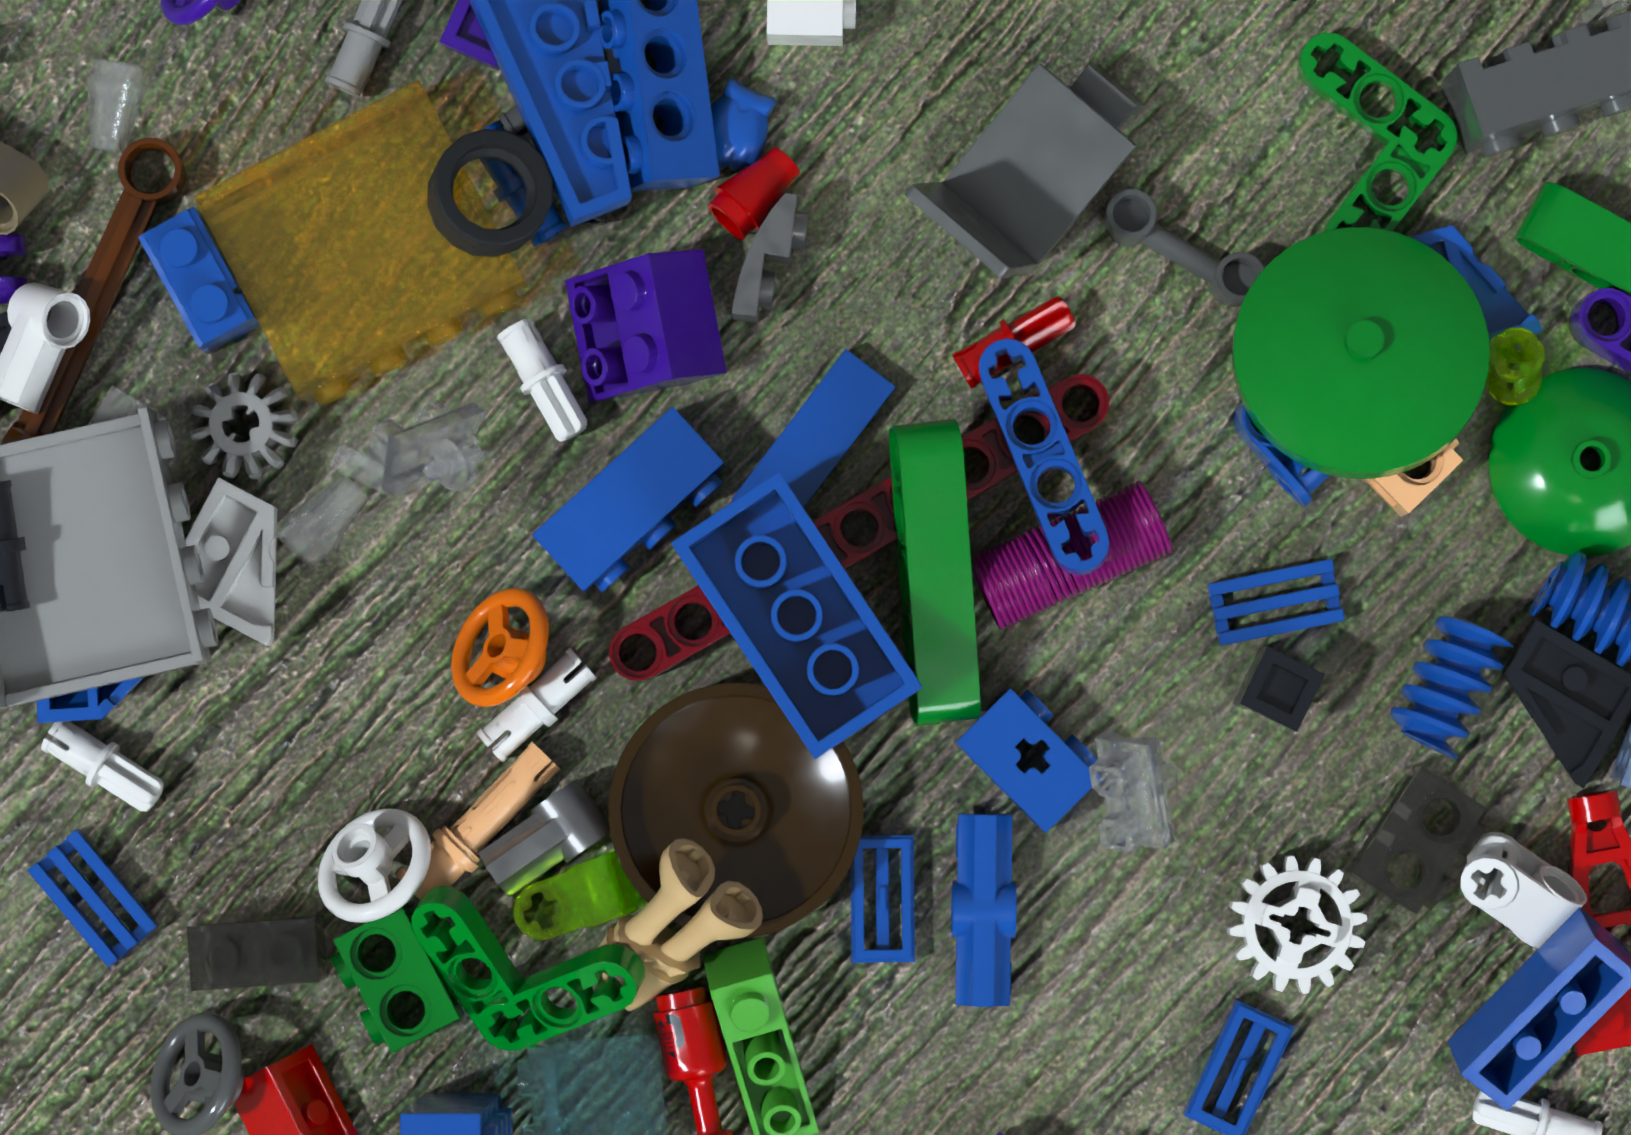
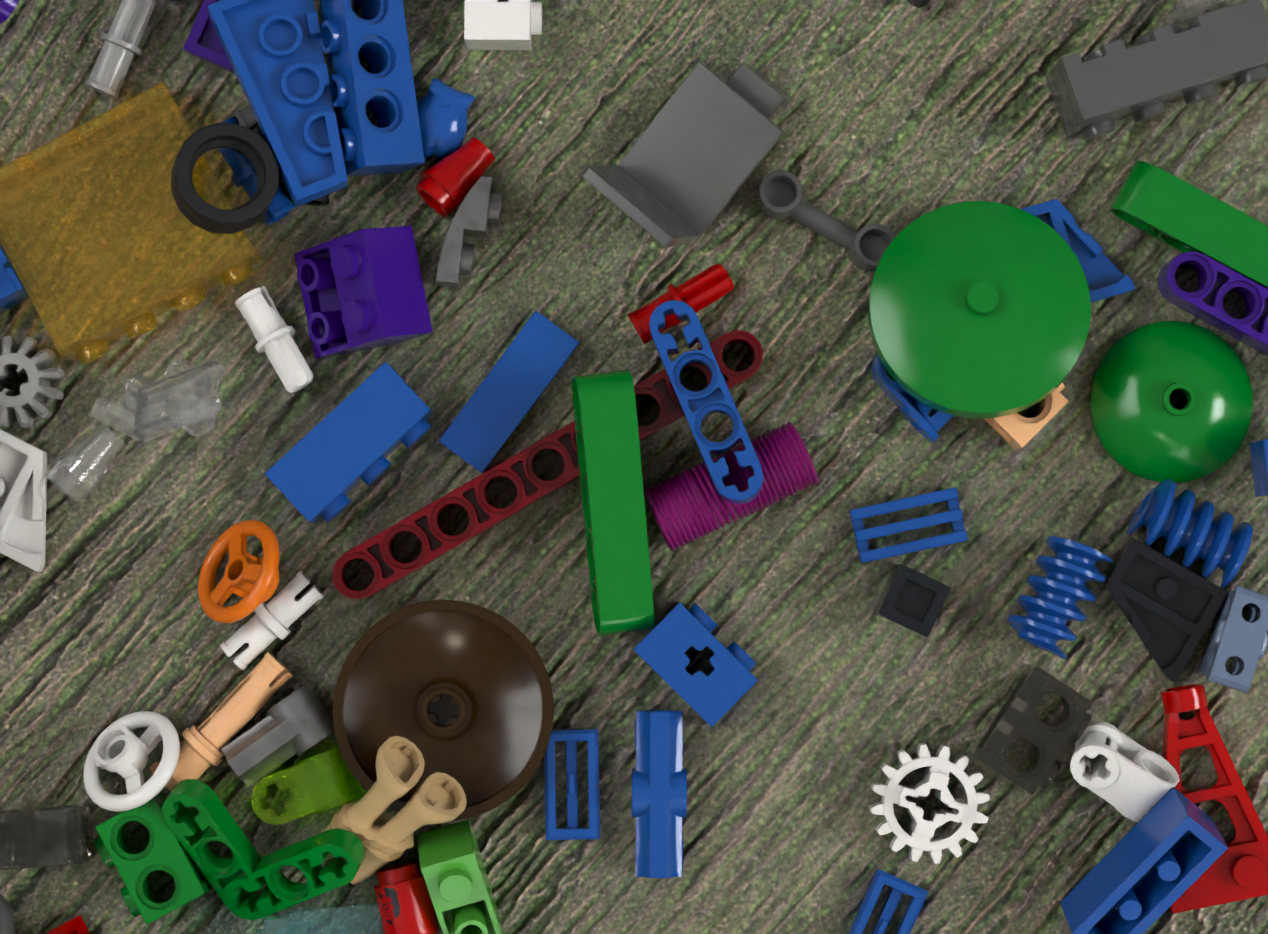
camera: 10 degrees left, 0 degrees up
blue brick [671,471,923,759] -> none
clear hips [1089,731,1178,852] -> none
green beam [1297,33,1457,232] -> none
clear neon green bush [1485,328,1545,405] -> none

